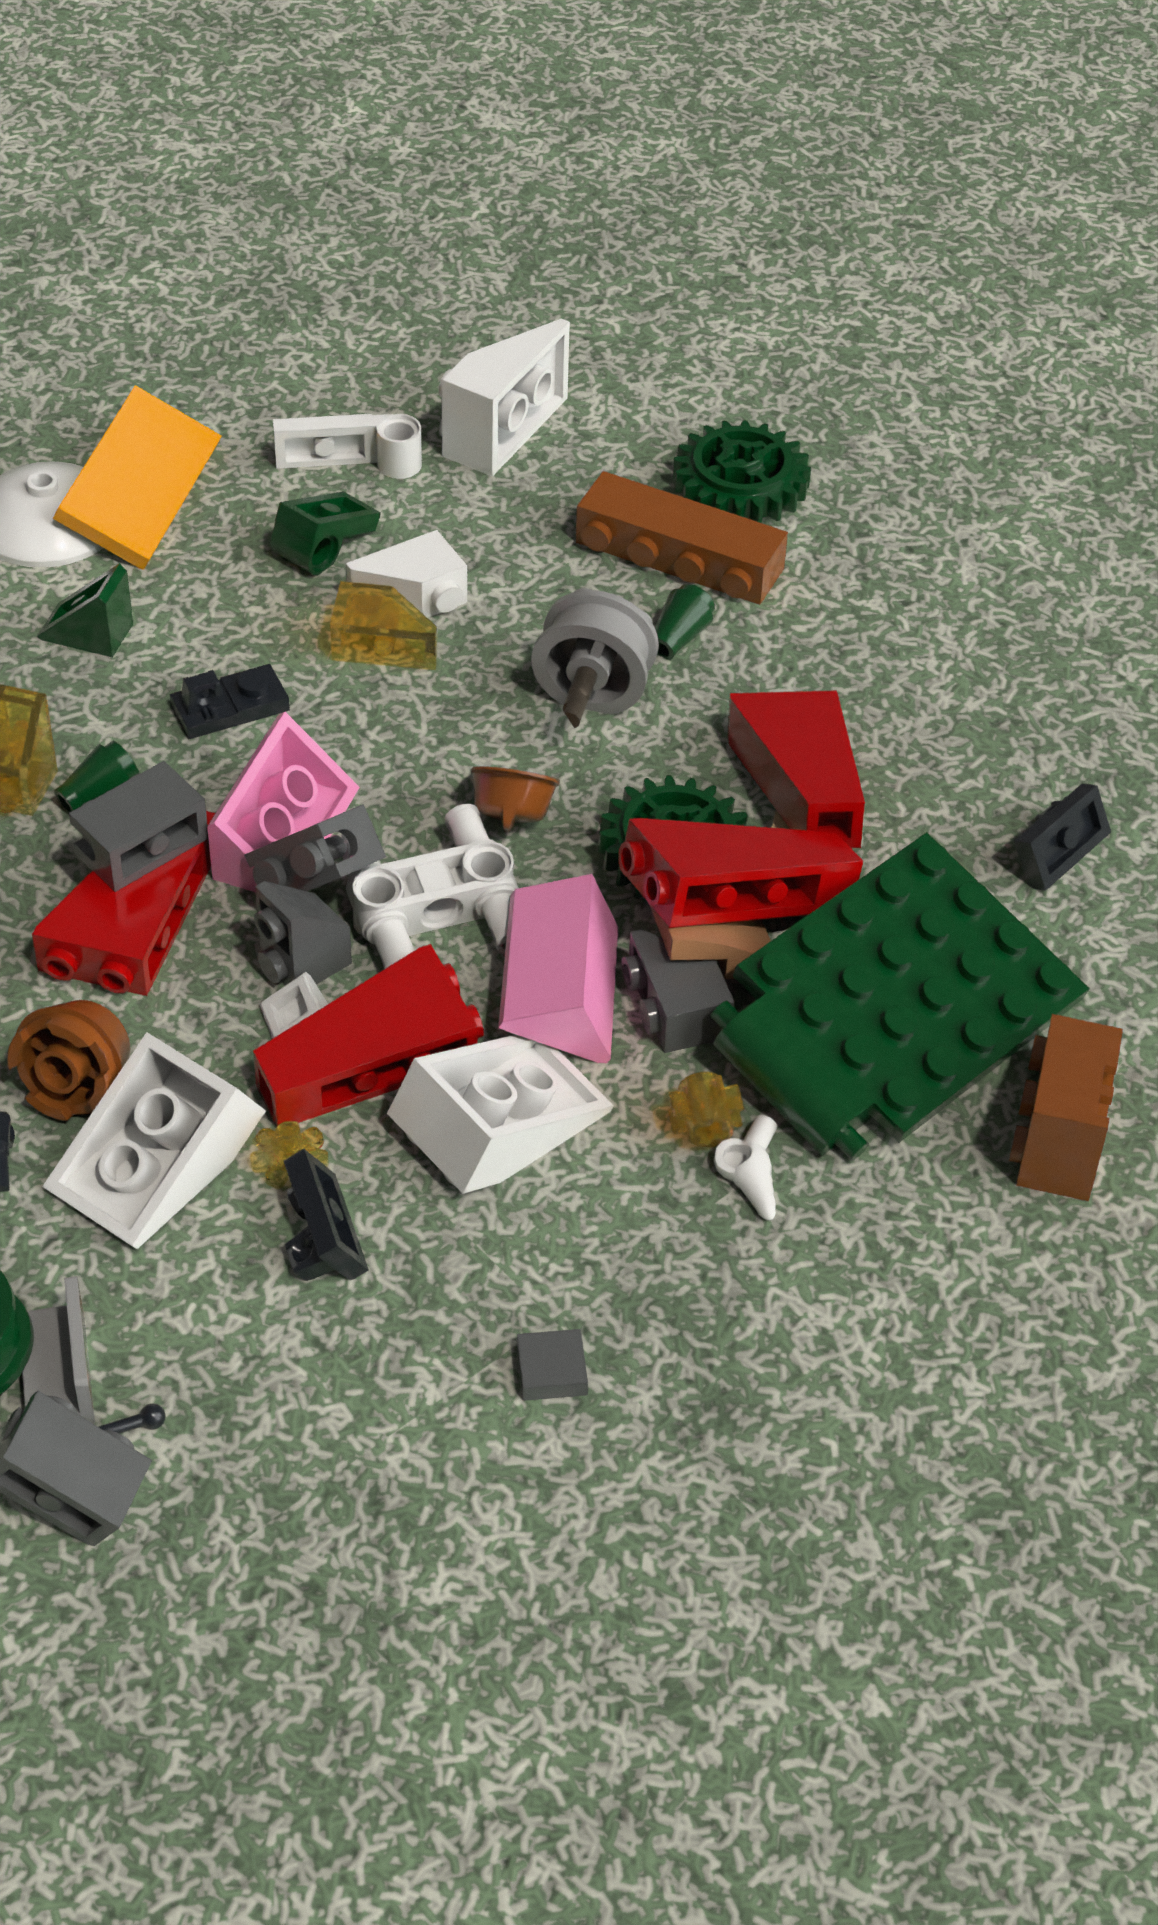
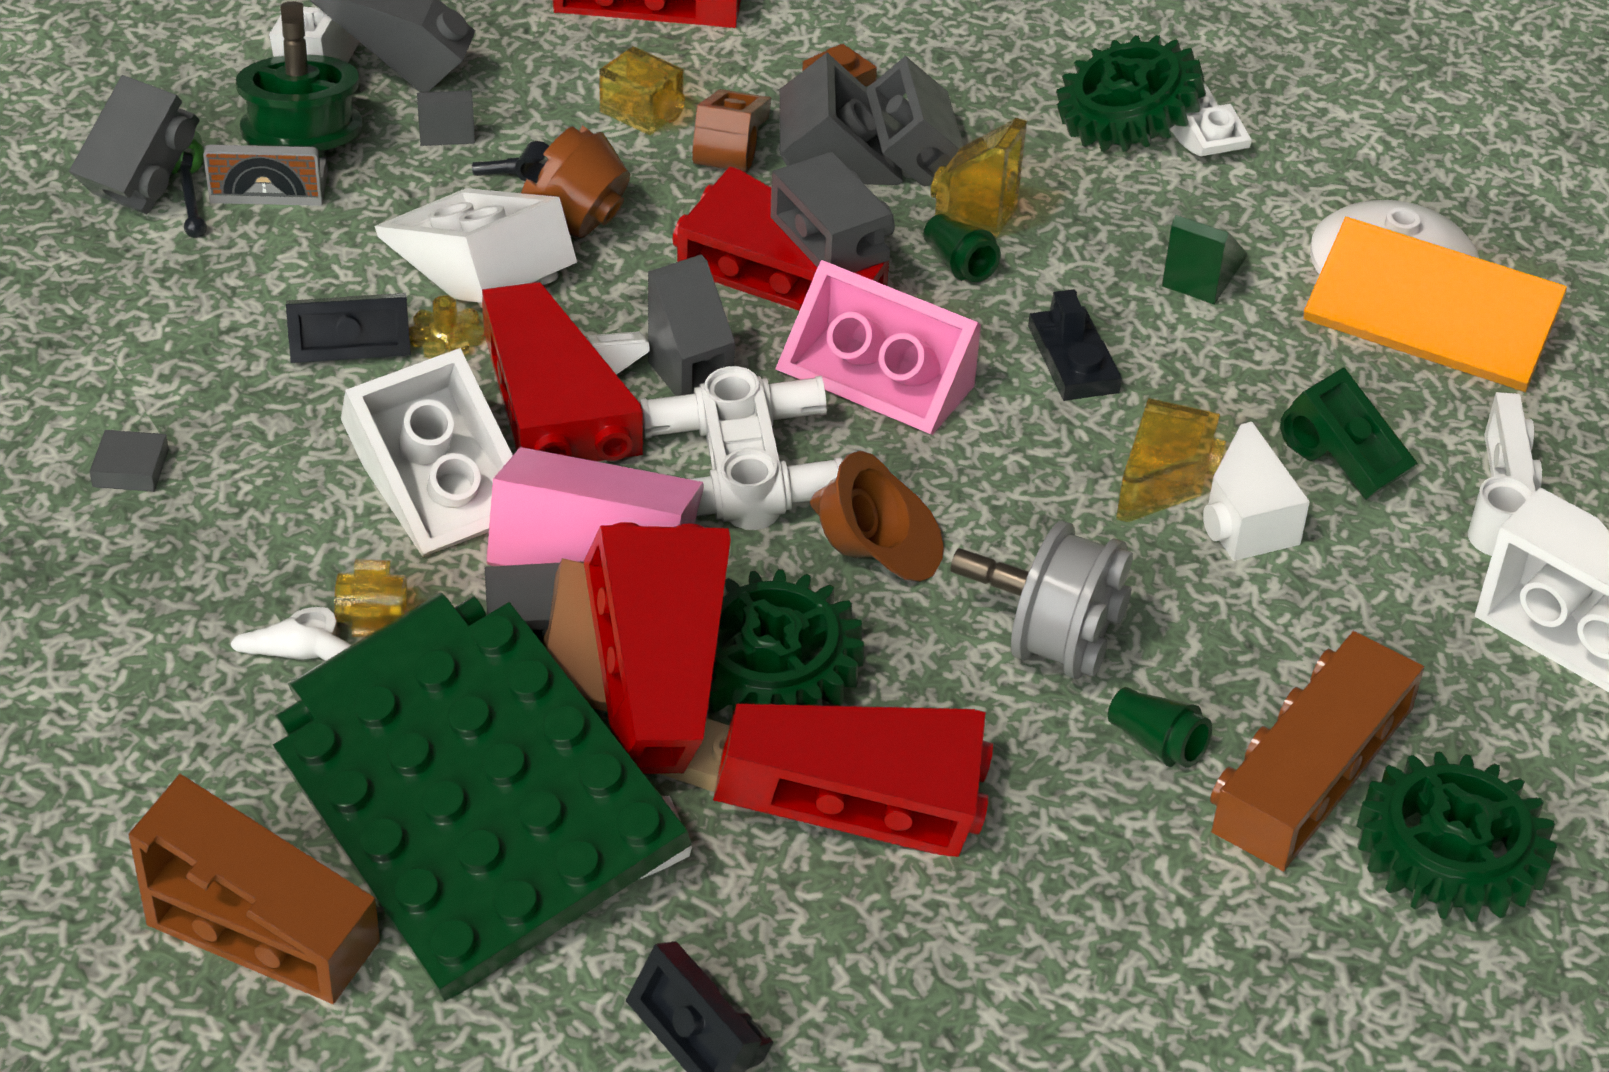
camera: 100 degrees right, 5 degrees down
dark grey brick [244,804,386,891] -> none

